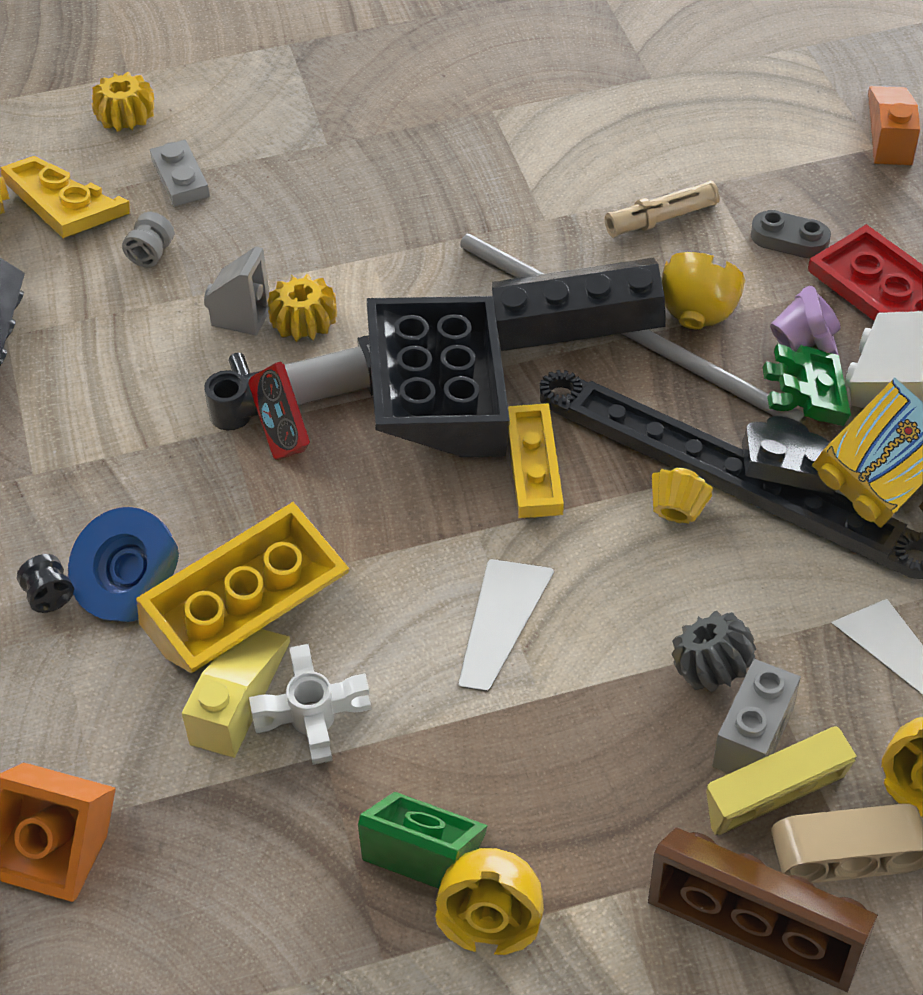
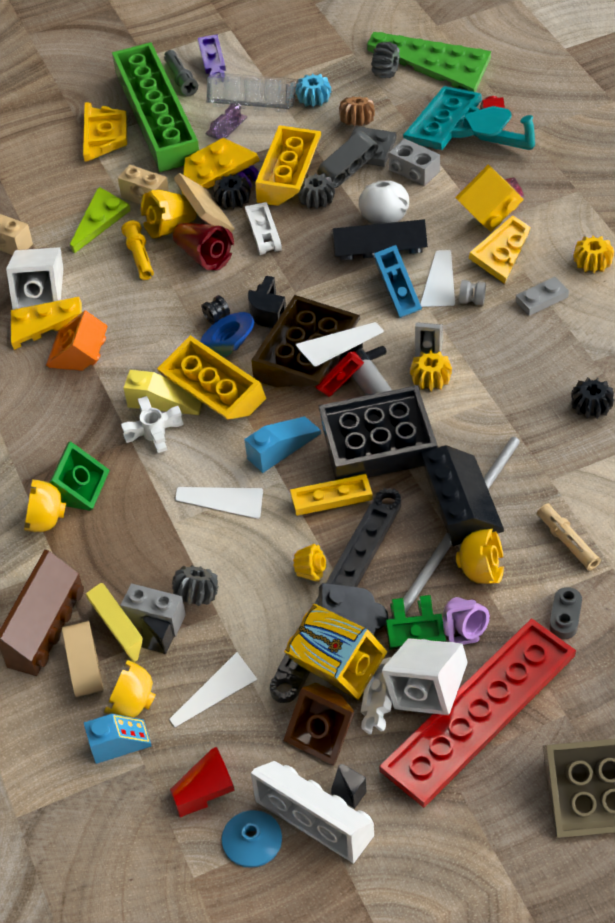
camera: 85 degrees right, 0 degrees up
none -> black slope [141,616,174,654]
none -> dark azure slope [244,416,321,473]
none -> black brick [248,275,286,328]
none -> dark brown slope [251,295,360,387]
none -> white sticker [296,322,384,366]
none -> dark azure slope [374,245,422,318]
none -> white sticker [420,250,455,307]
none -> black gear [571,377,614,420]

